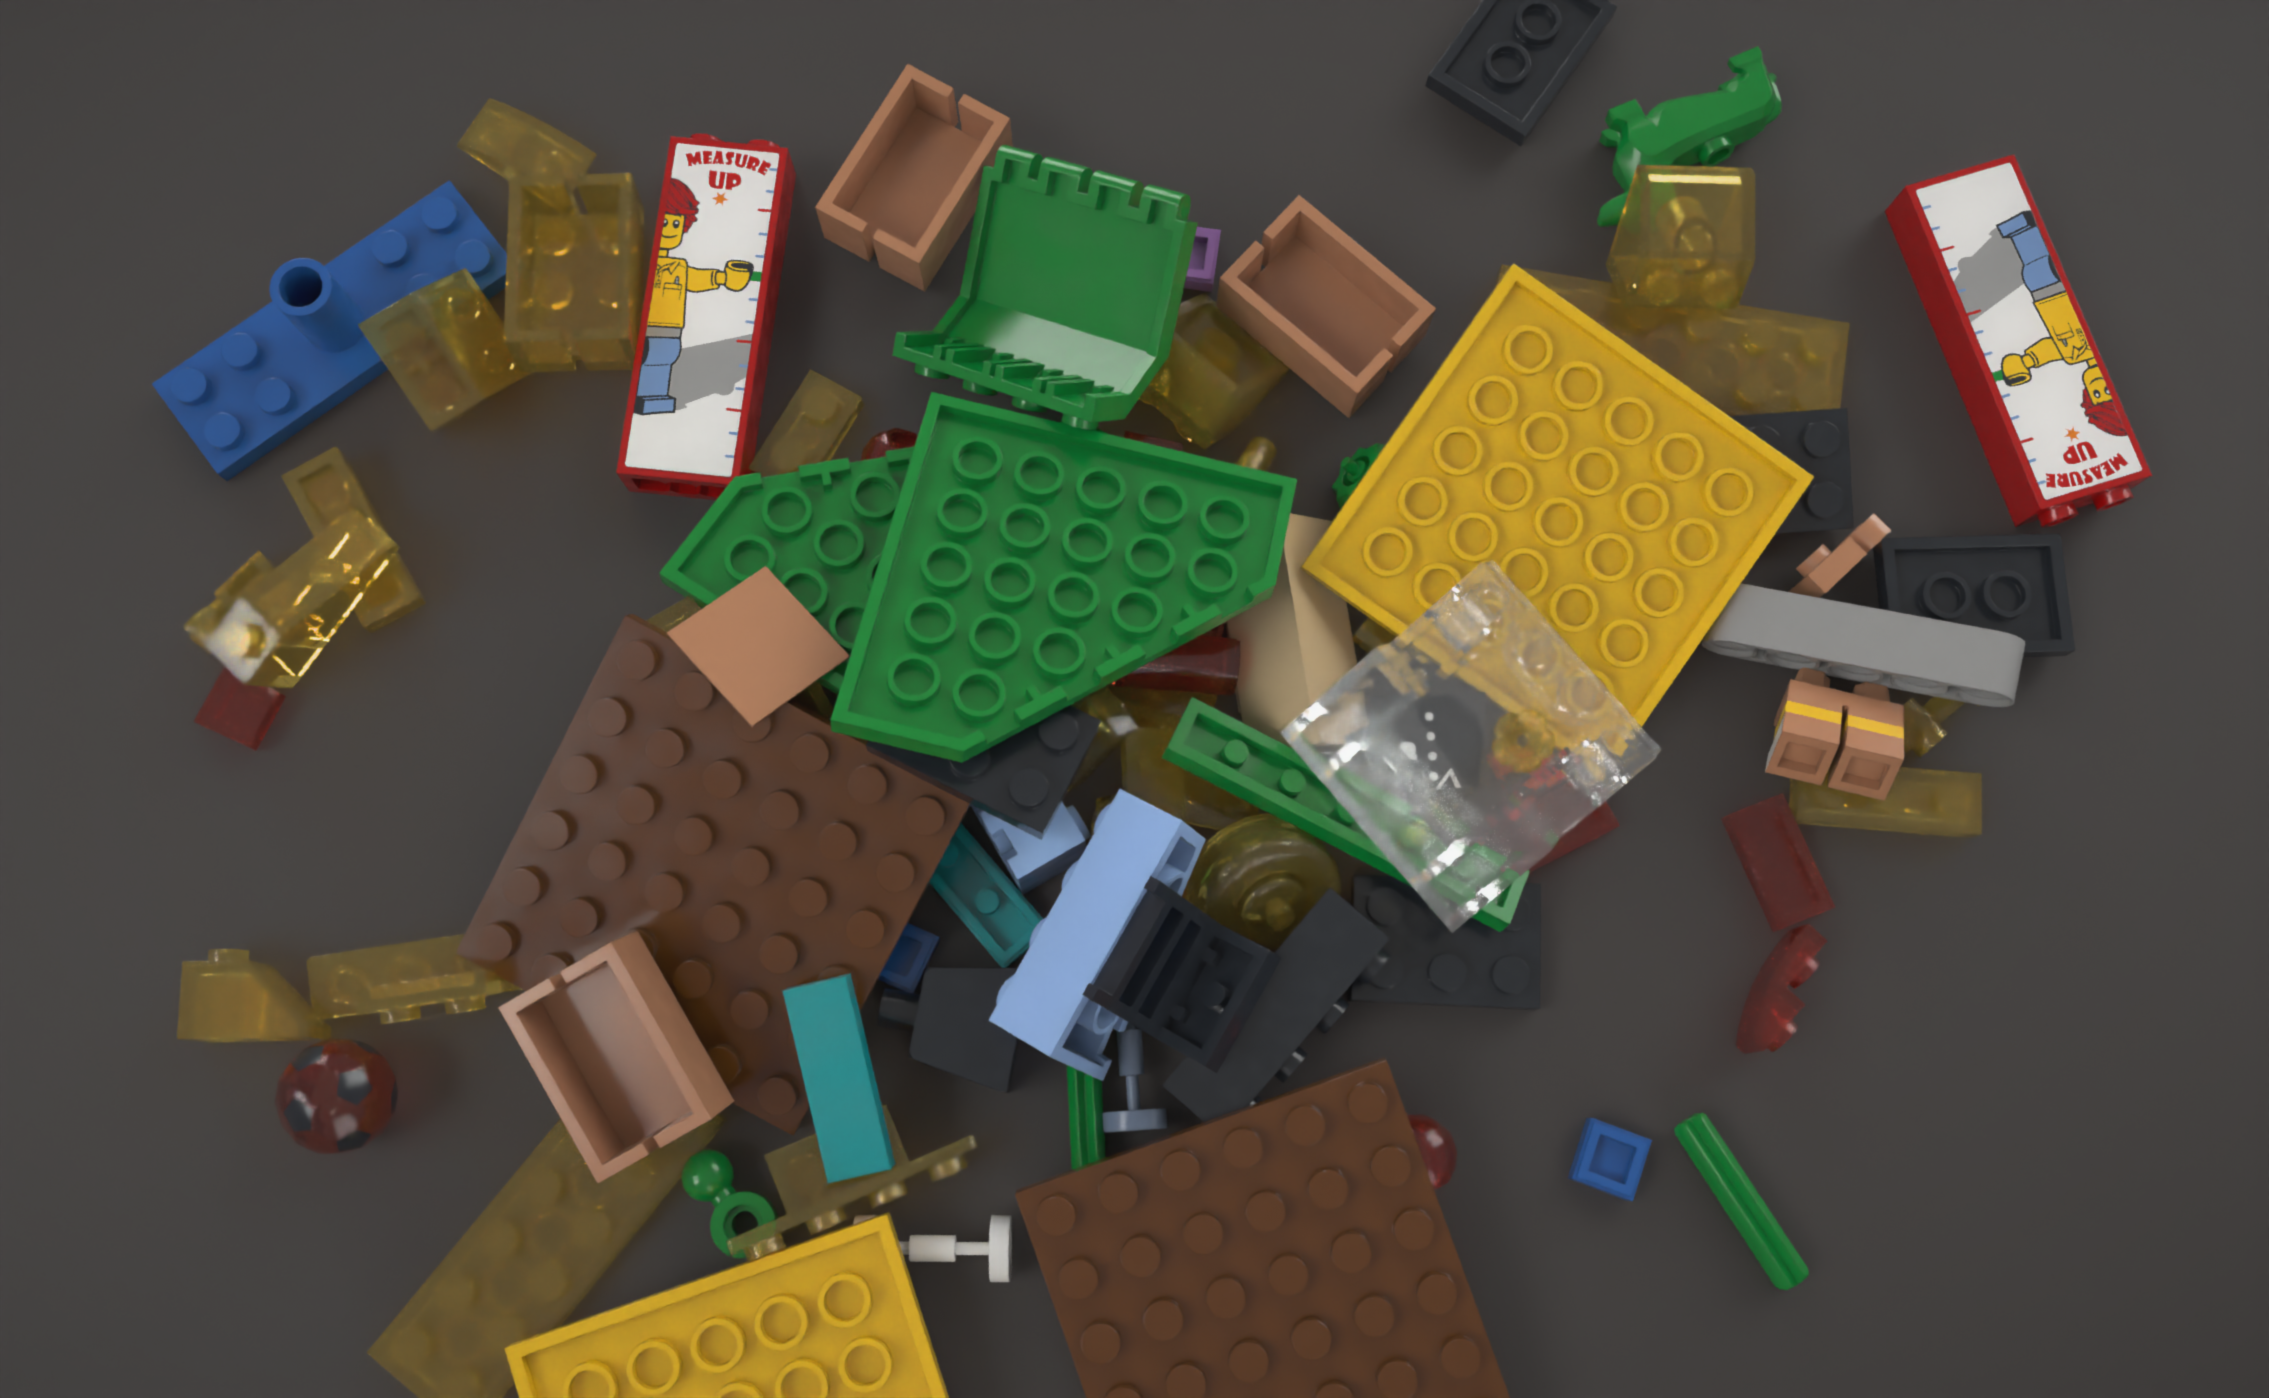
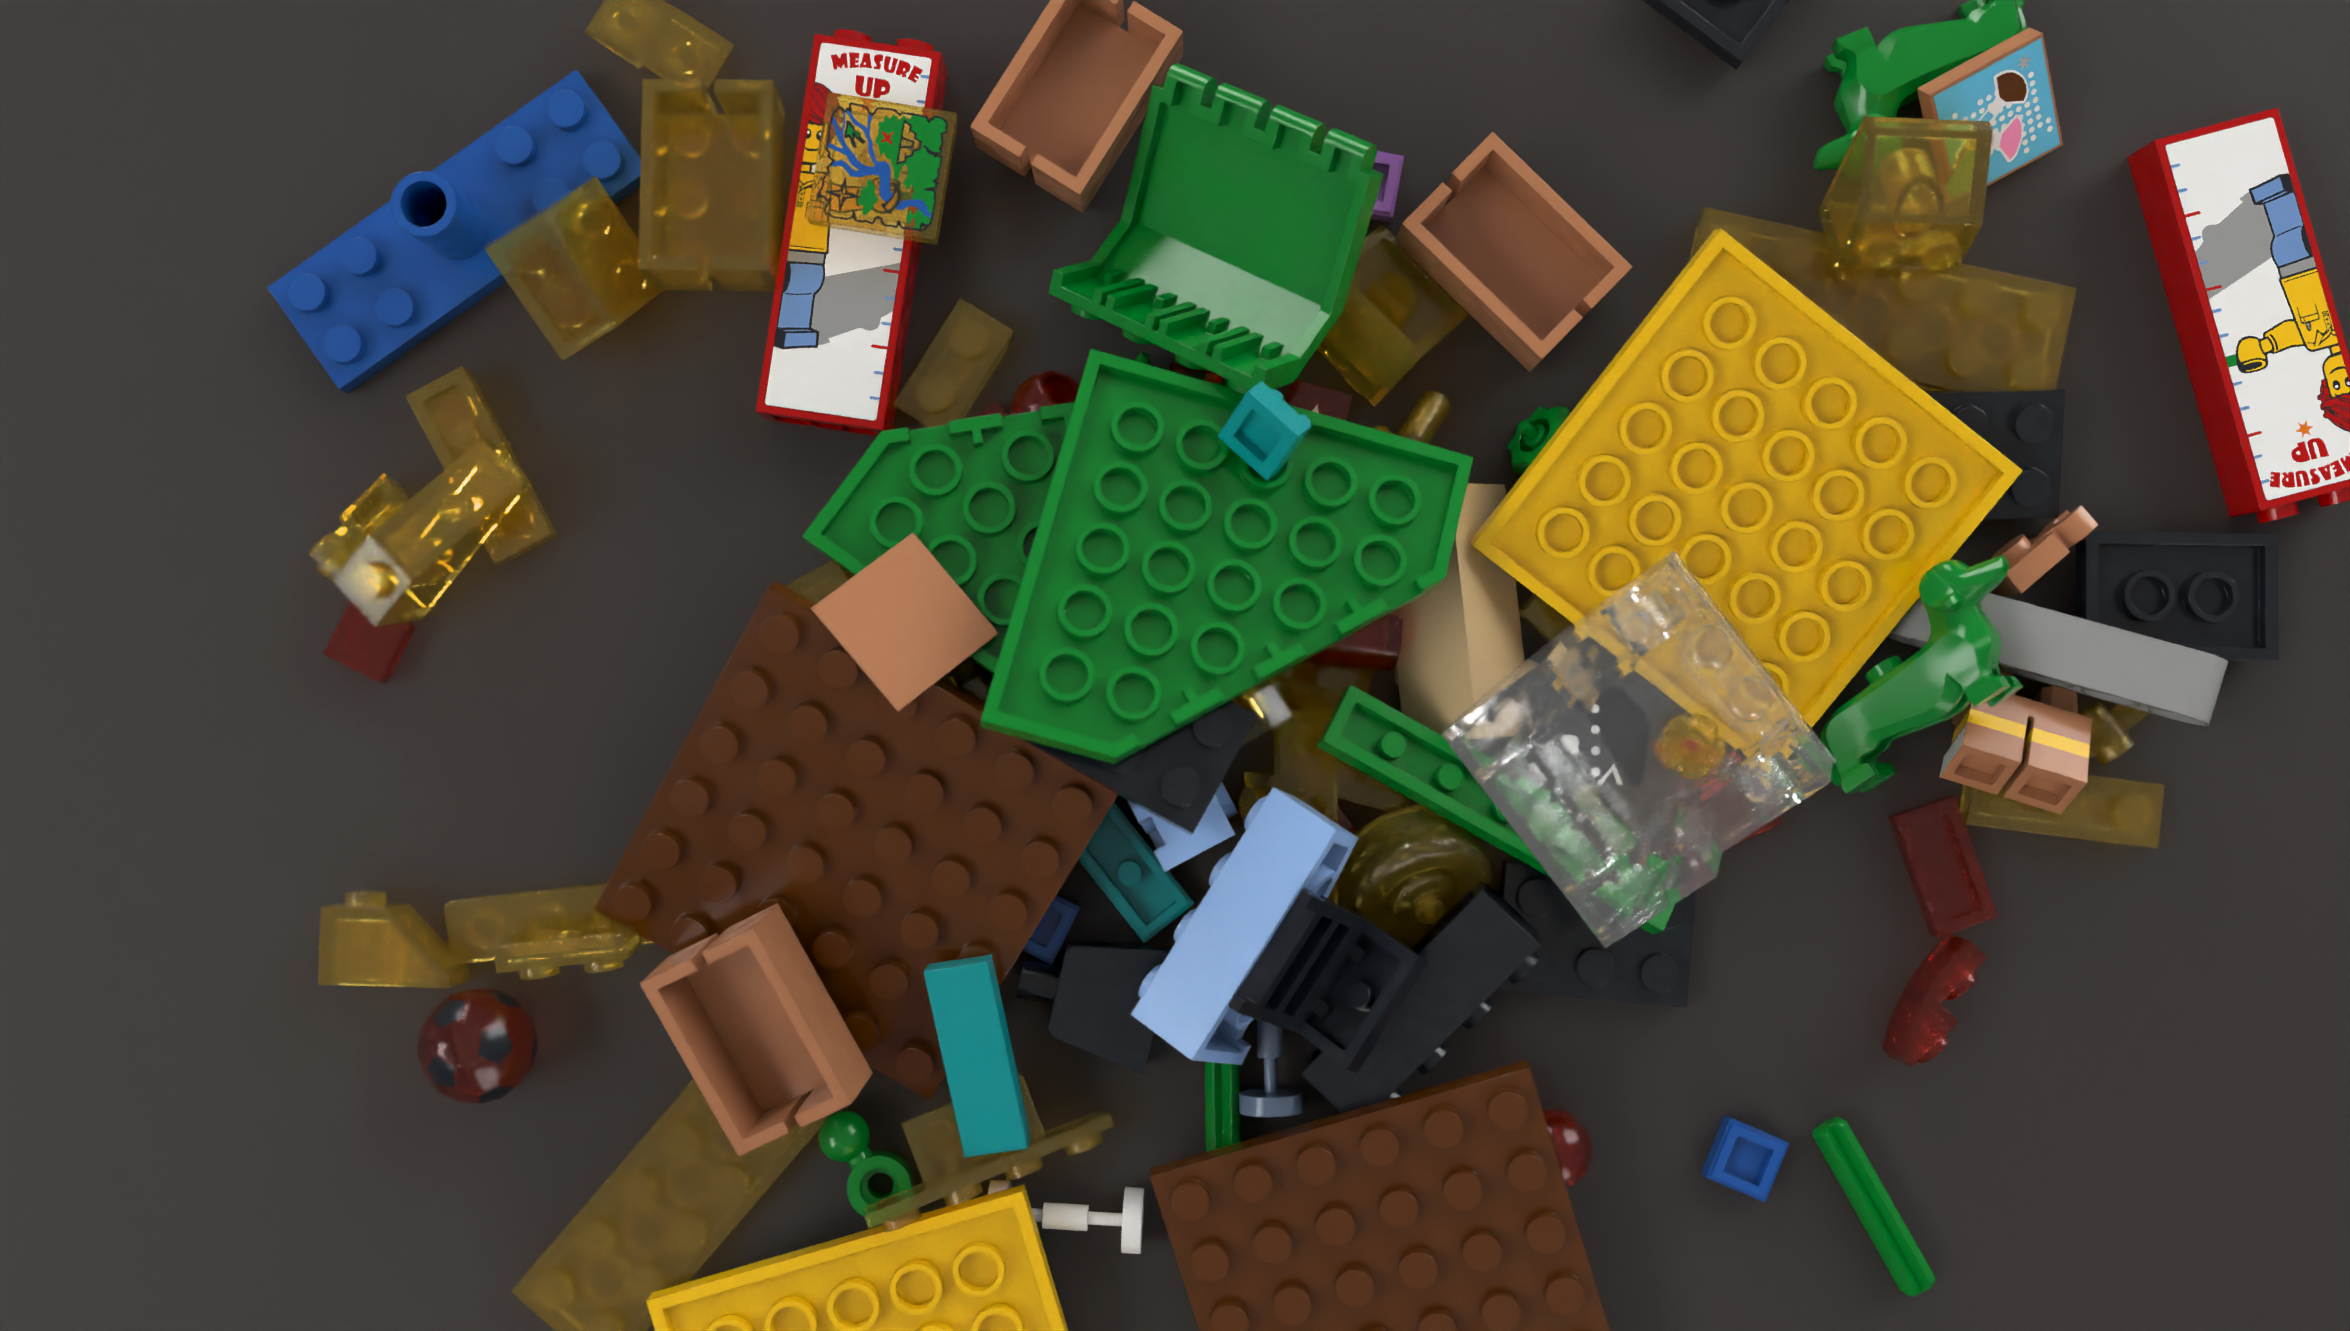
camera: 10 degrees right, 10 degrees up
none -> tile [807,92,958,245]
none -> teal tile [1218,381,1312,481]
none -> green animal [1820,555,2023,794]
none -> tile [1917,27,2063,205]

